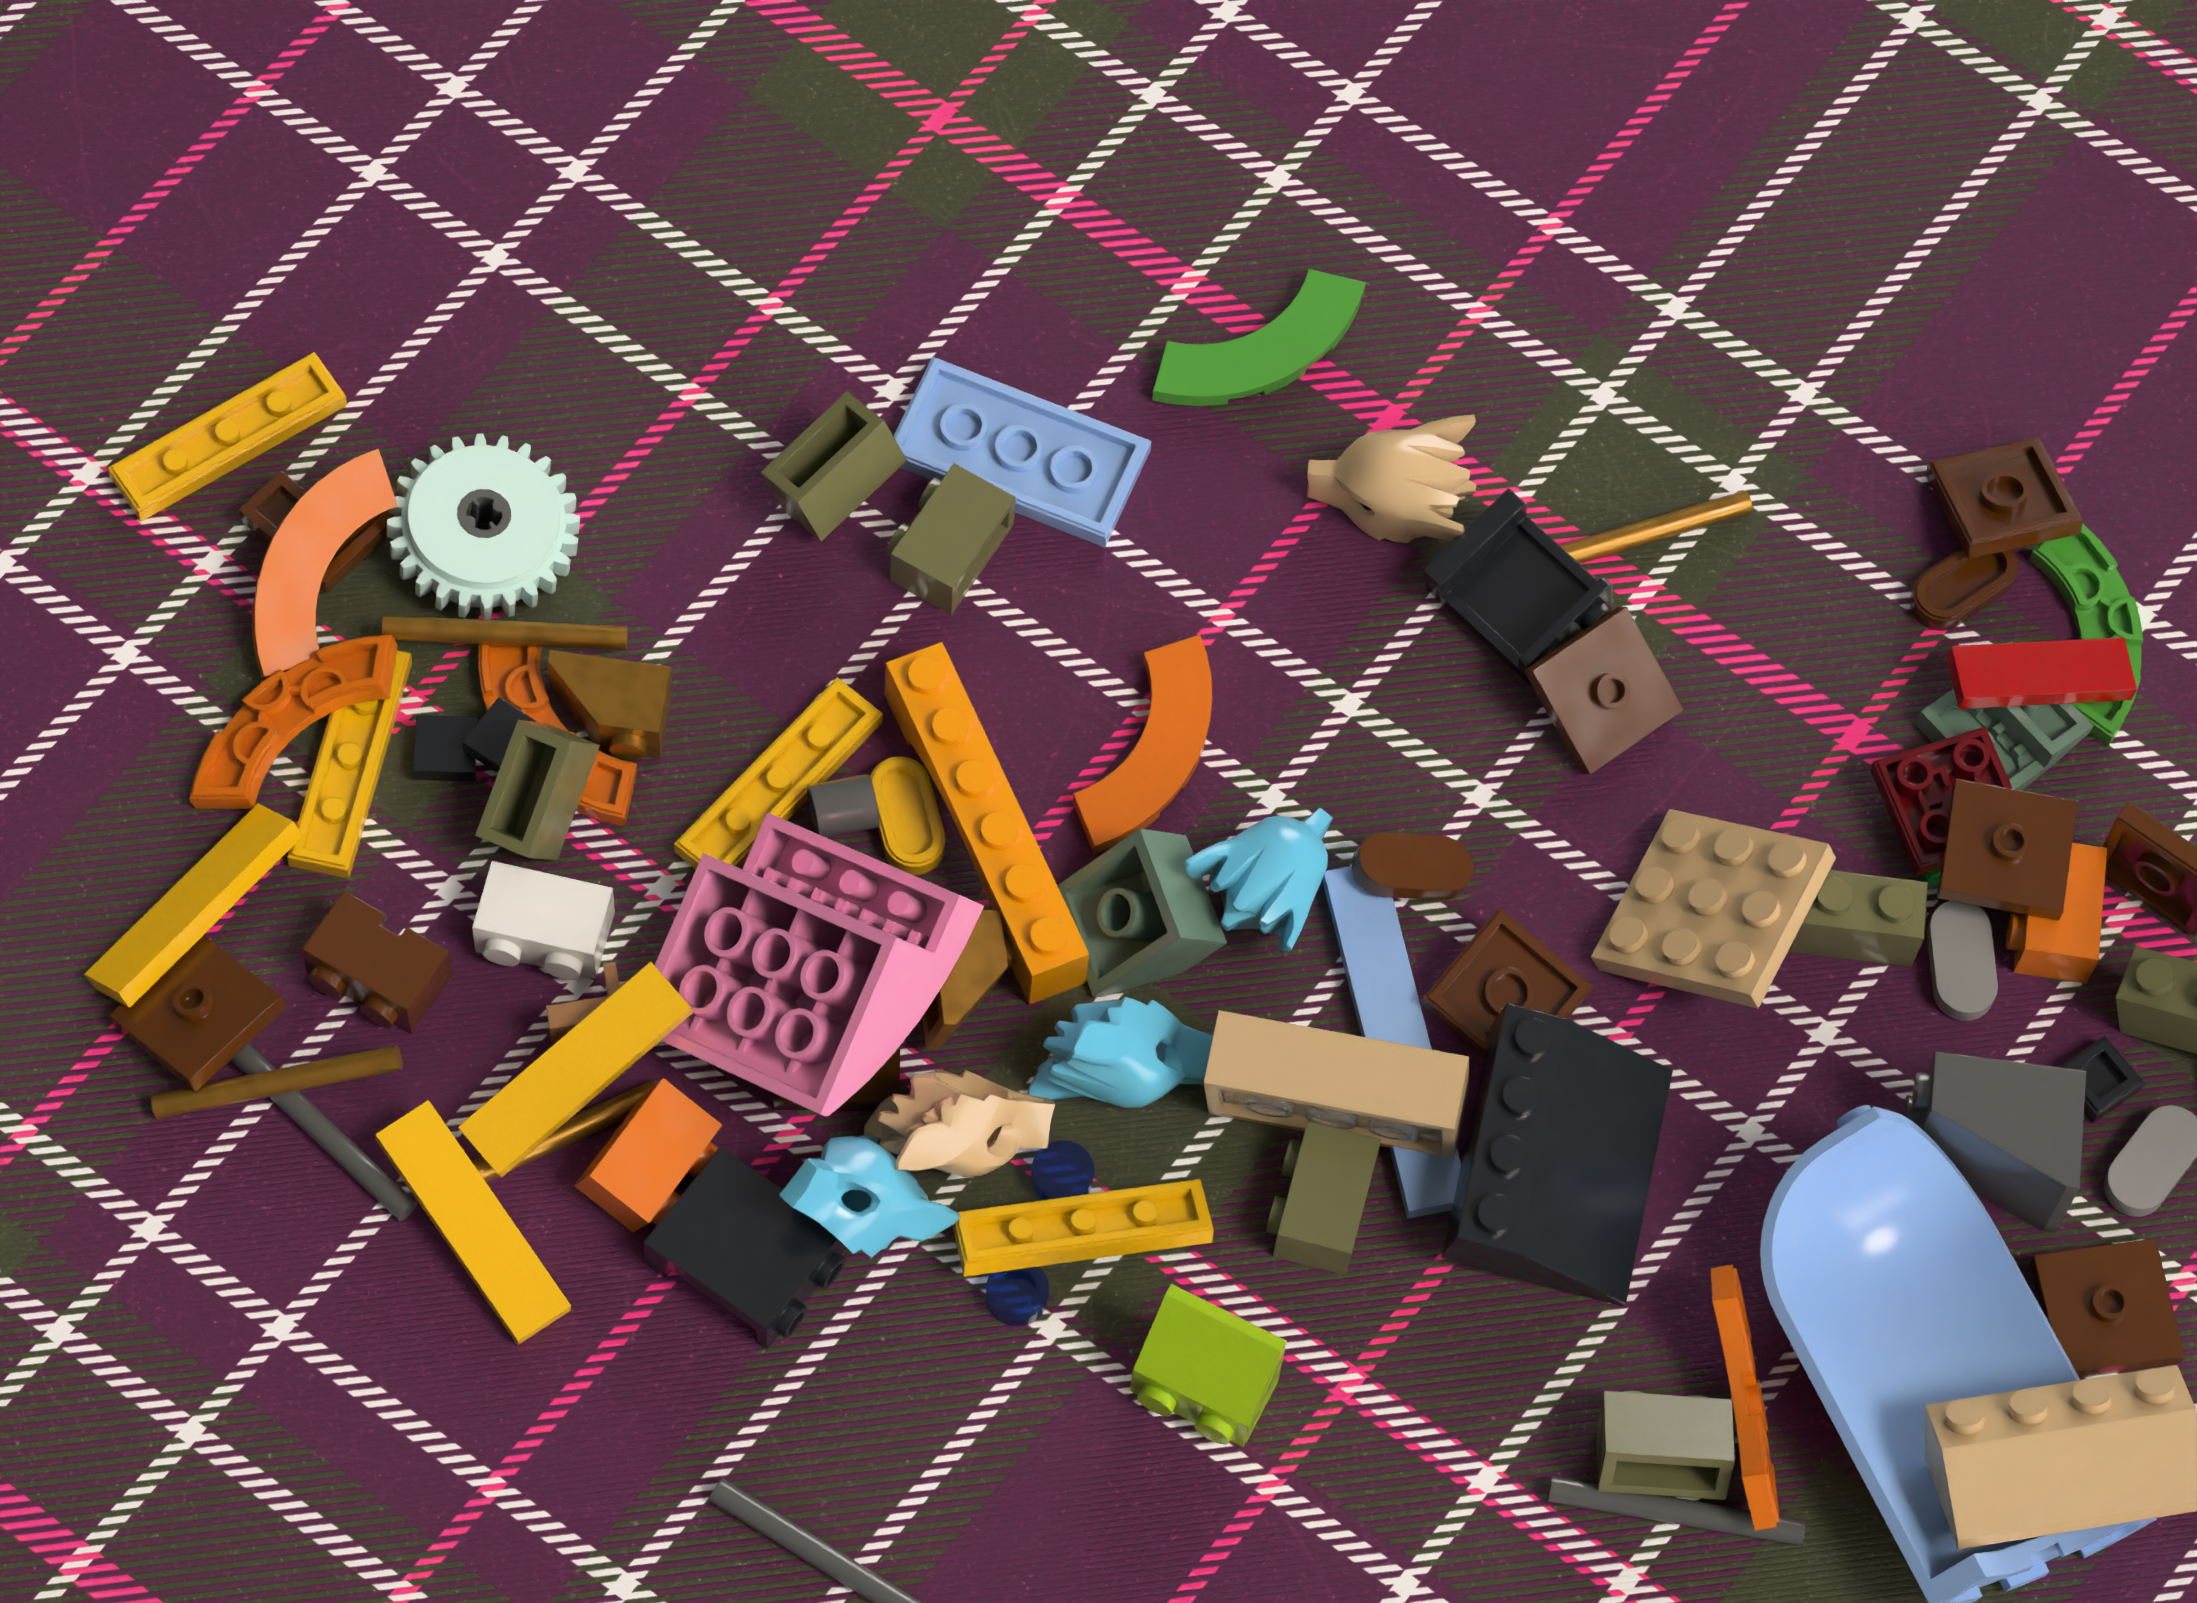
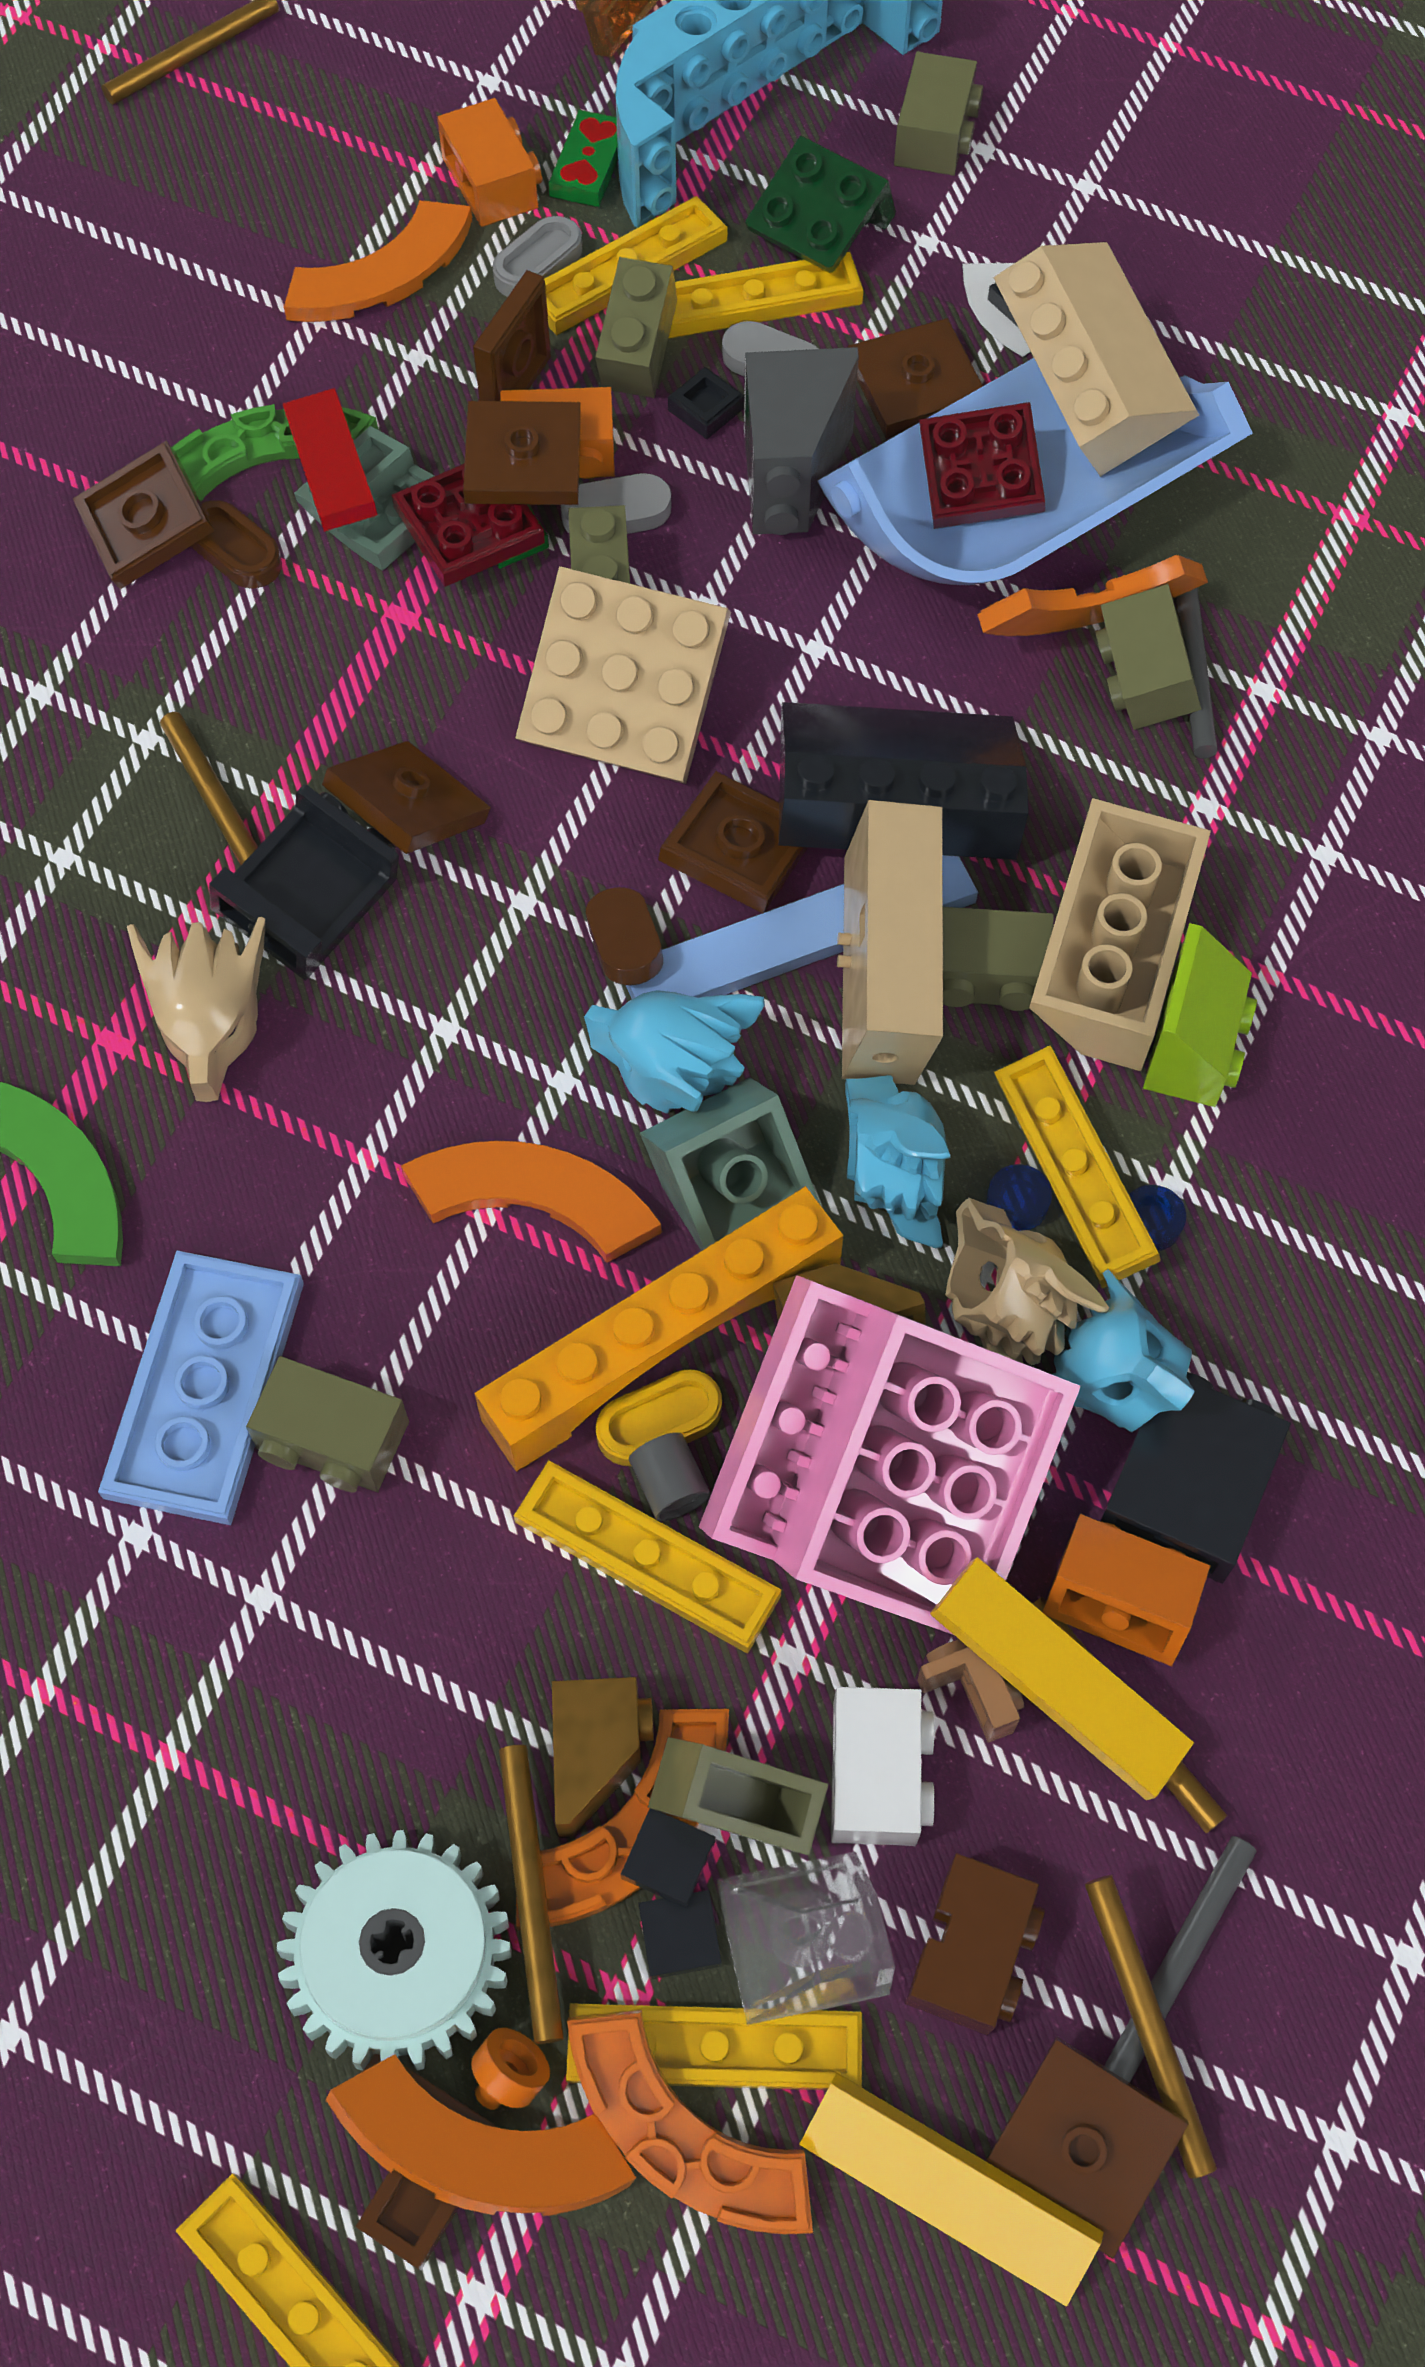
camera: 95 degrees left, 0 degrees up
yellow tile [375,1100,571,1346] -> none
olive brick [760,391,907,542] -> none
none -> orange tile [471,2028,550,2110]
none -> clear slope [717,1851,895,2025]
none -> dark red tile [919,402,1045,529]
none -> tan slope [1029,798,1211,1071]

